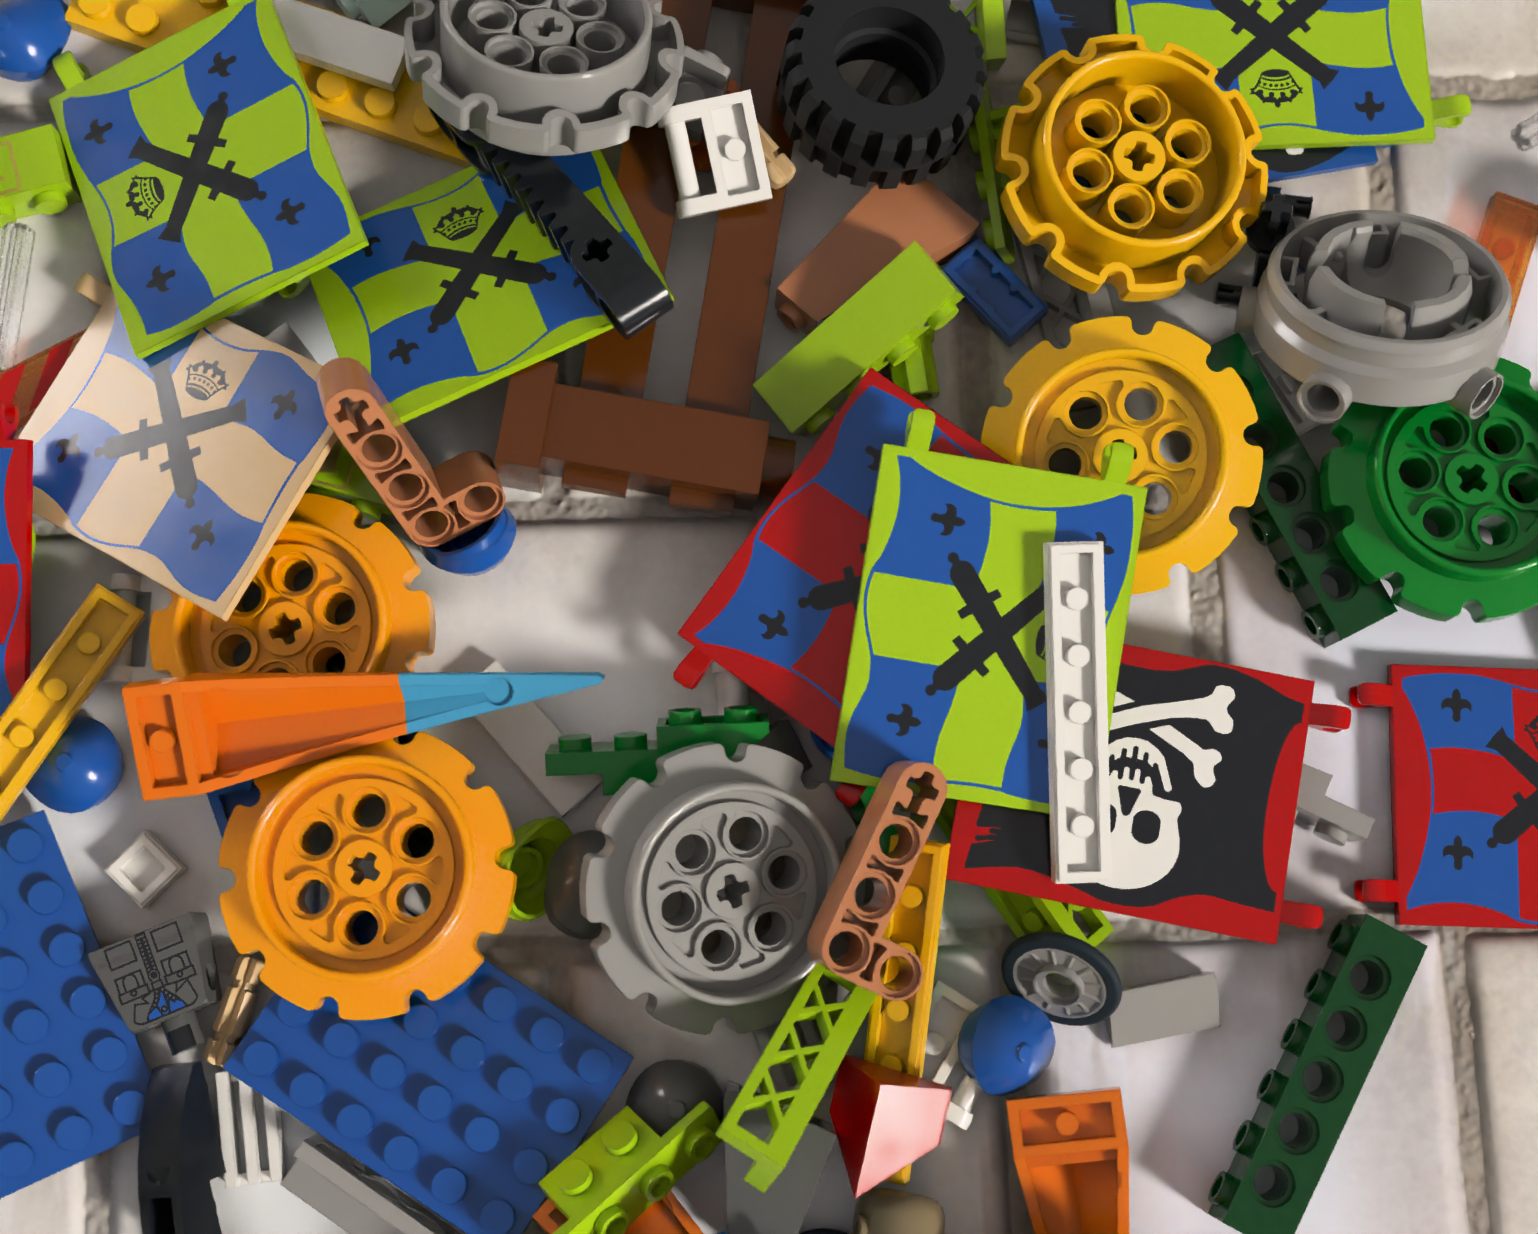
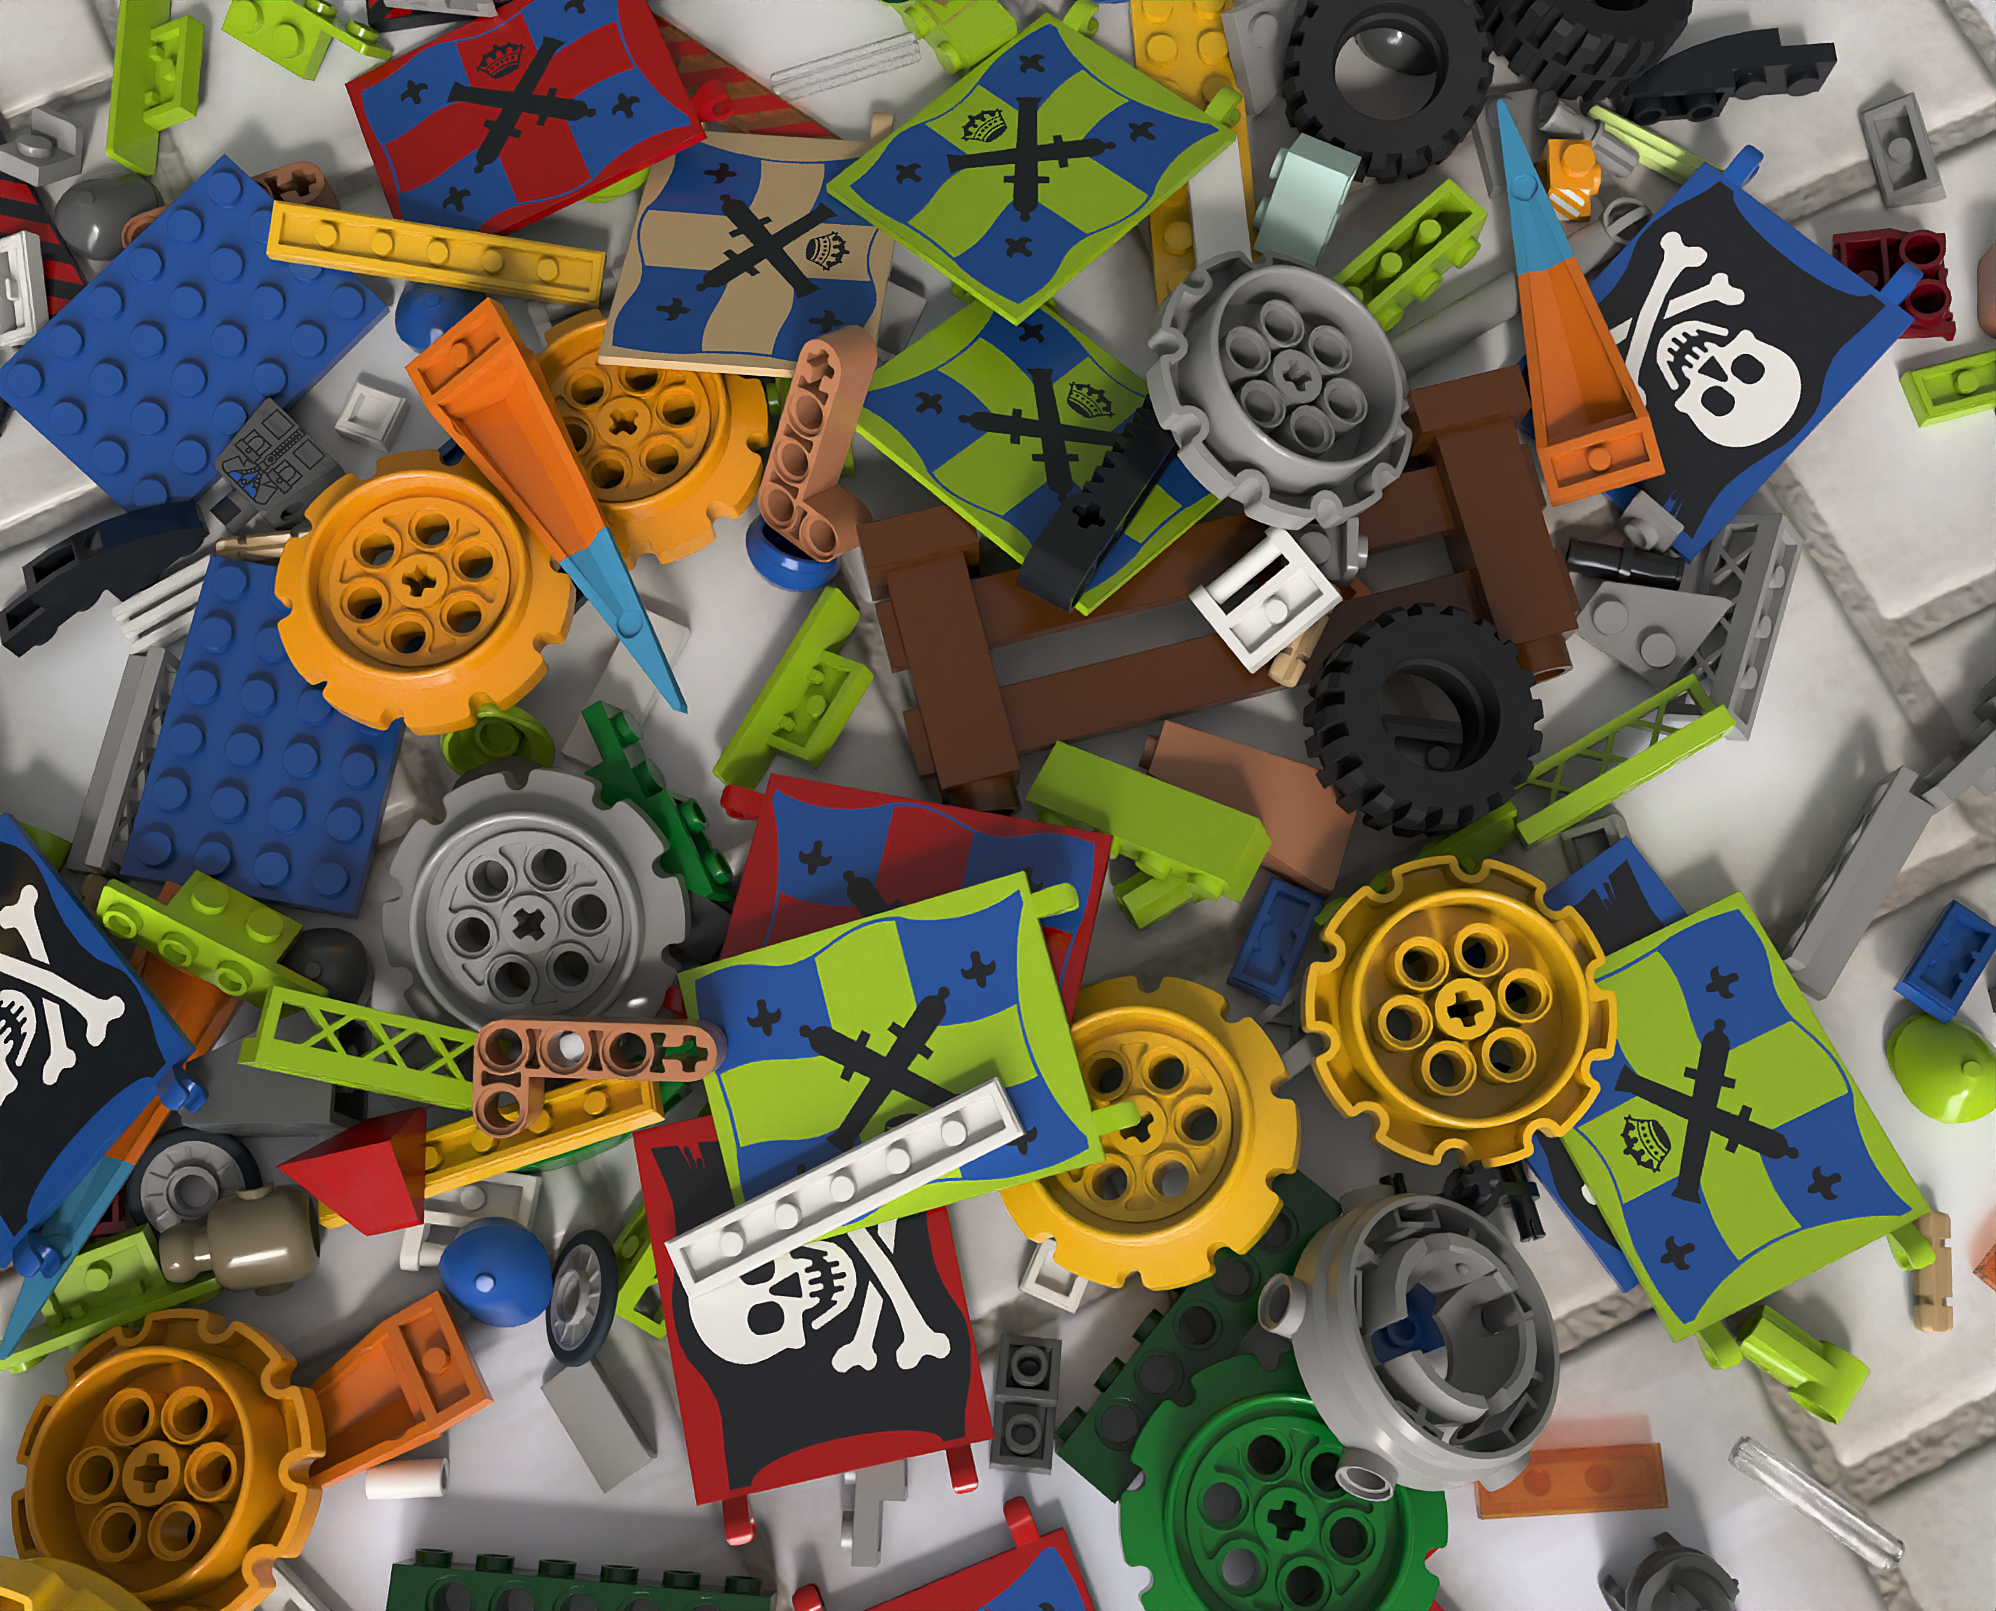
camera: 75 degrees right, 5 degrees down
none -> white piece [365,1458,450,1499]
none -> lime bracket [712,585,875,791]
none -> dark grey slope [989,1334,1062,1475]
none -> white tile [1019,1237,1089,1314]
none -> lime piece [1735,1304,1871,1425]

